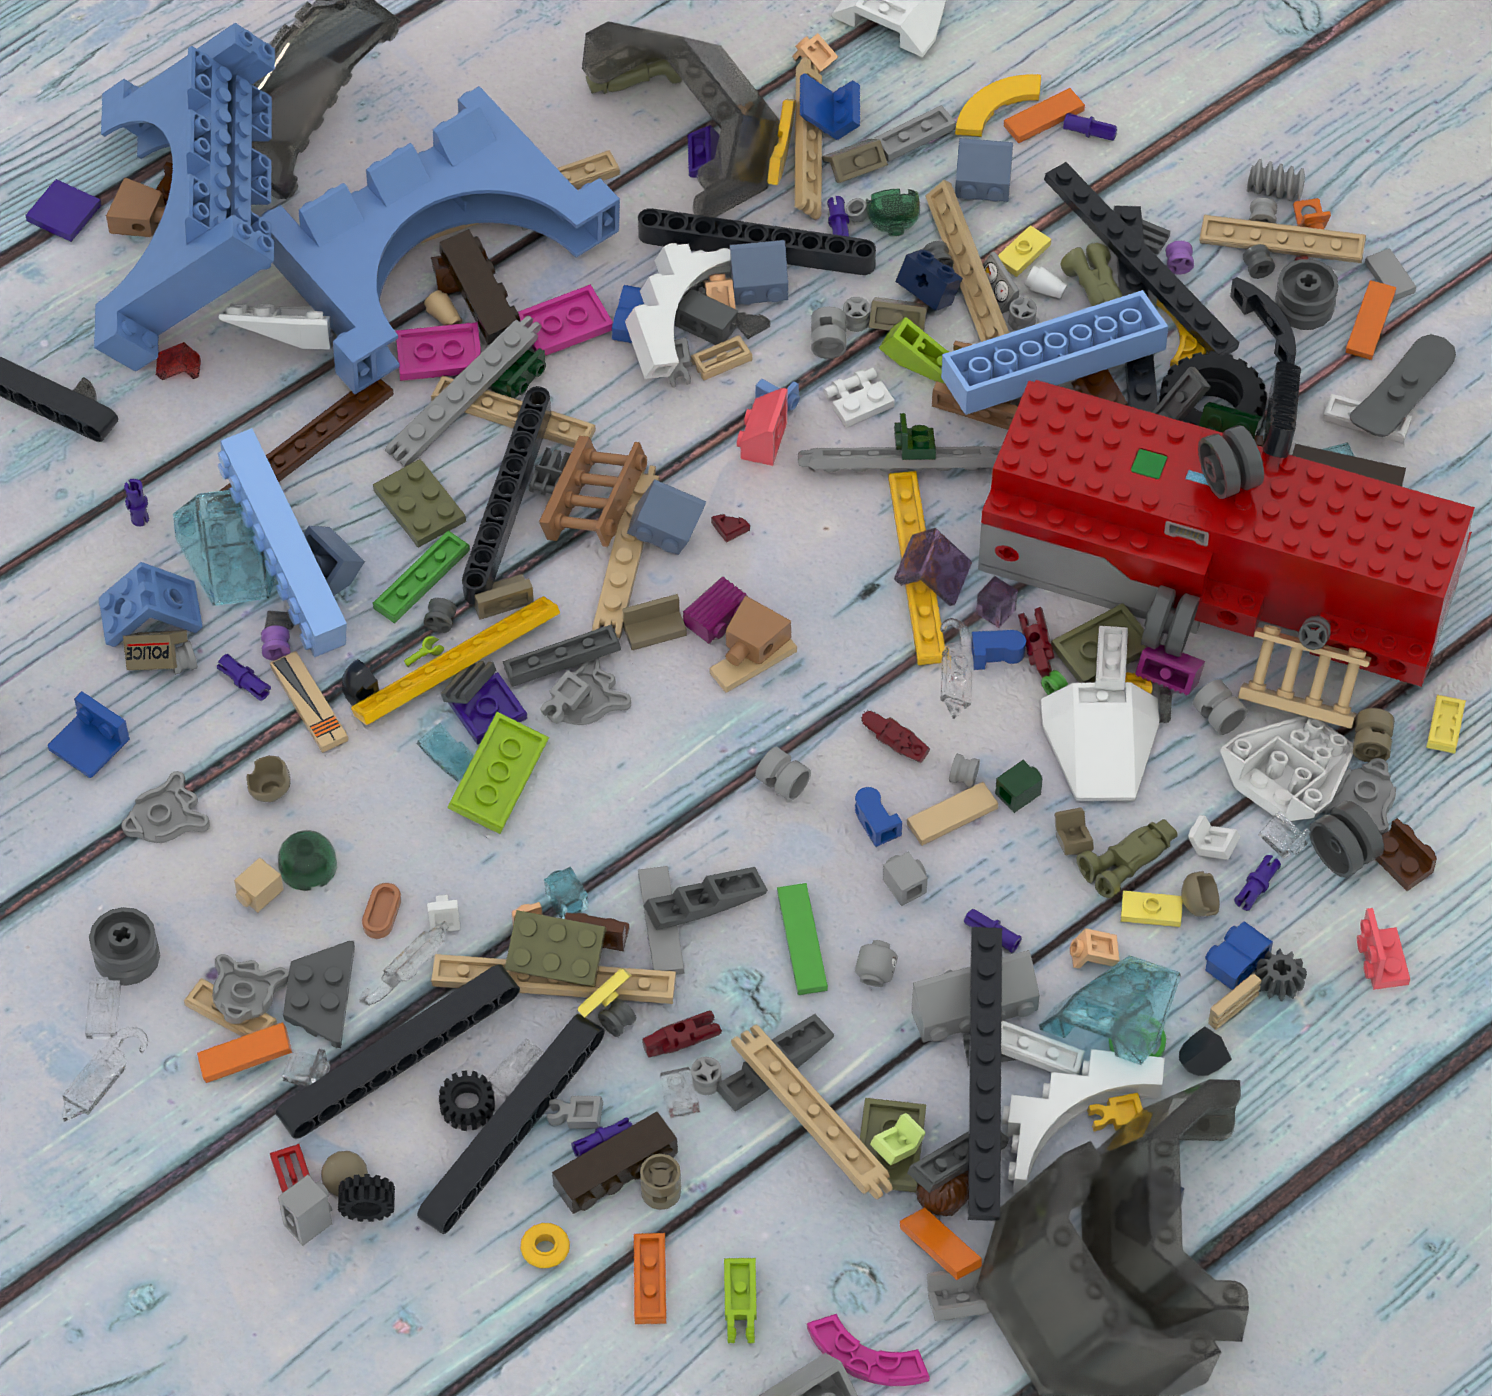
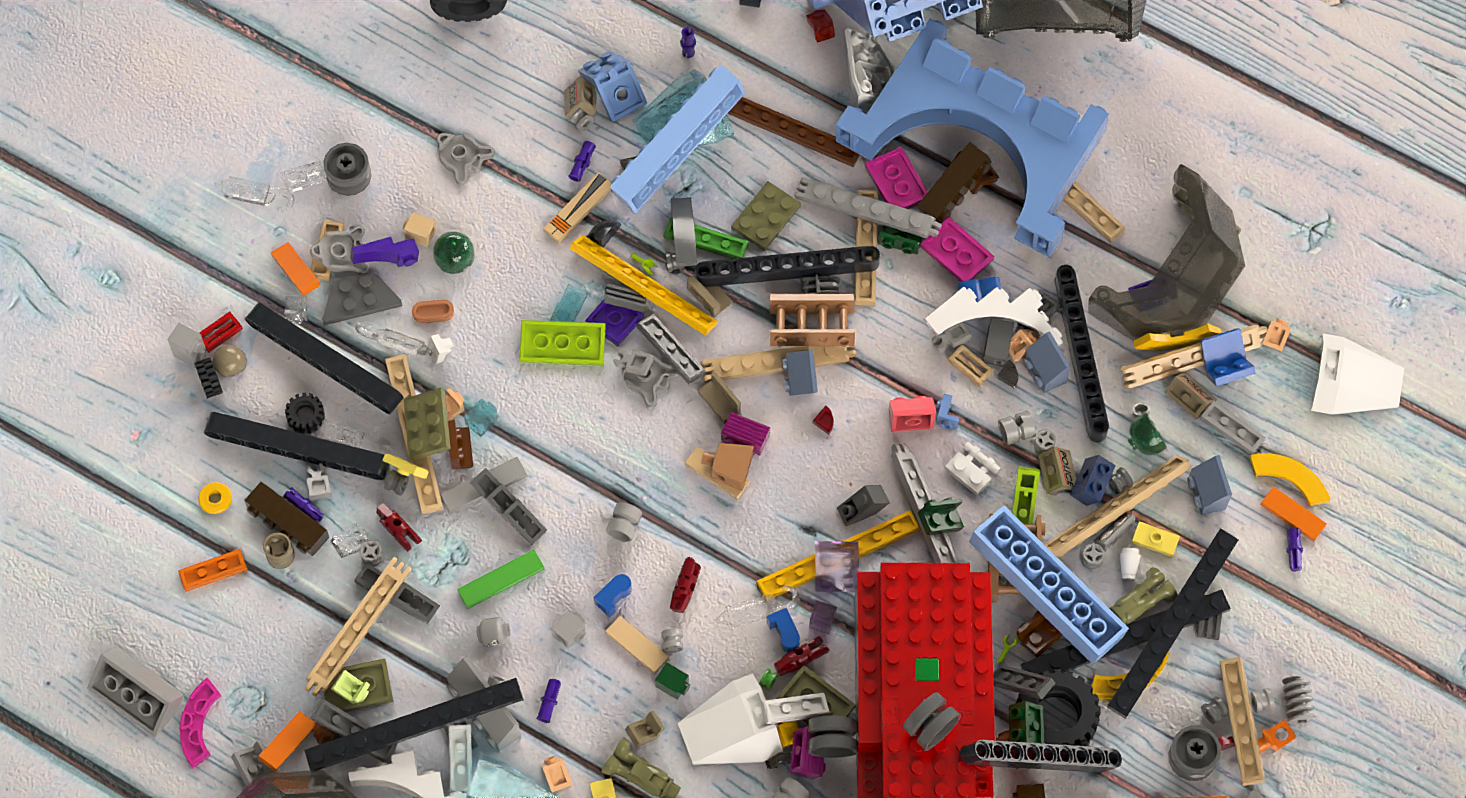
camera: 70 degrees right, 10 degrees up
blue bracket [48,691,130,778] -> none
dark tan hair [246,755,290,802] -> none
medium lavender wheel [261,625,291,661] -> none
sand blue slope [304,526,365,596] -> none
tan cone [424,290,463,326] -> none
lime hinge [724,1258,757,1343] -> none
dark purple axle [827,196,850,237] -> none
medium lavender wheel [1165,240,1194,275] -> none
black slope [1230,277,1296,364] -> none
none -> dark purple slope [350,237,419,267]
none -> dark grey slope [671,197,697,267]
none -> dark grey slope [837,485,890,526]

